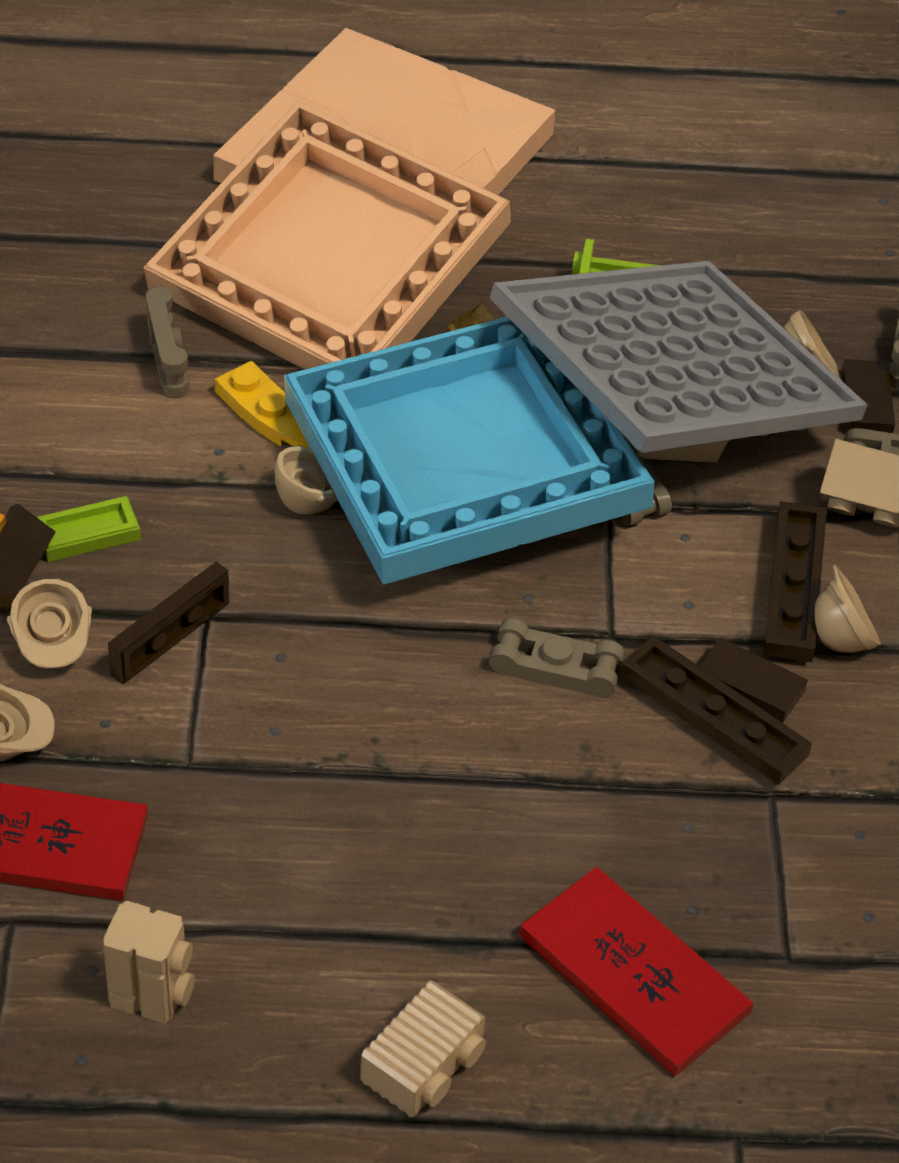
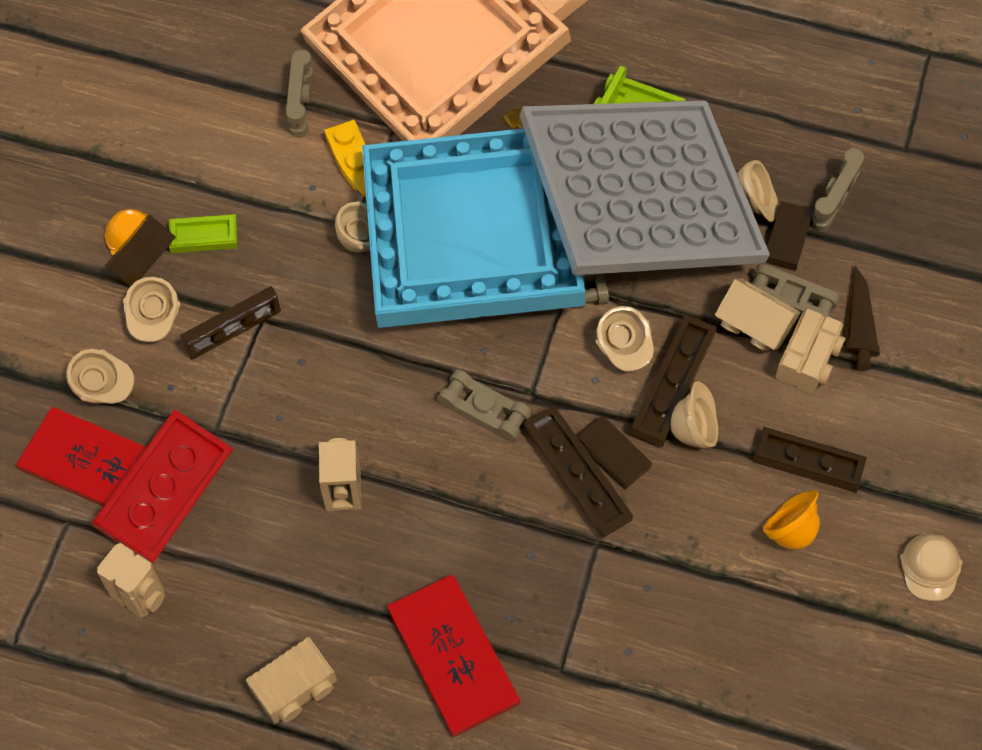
camera: 20 degrees right, 15 degrees up
none -> red tile [91,409,234,565]
none -> tan brick [319,438,362,511]
none -> tan hat [596,306,654,372]

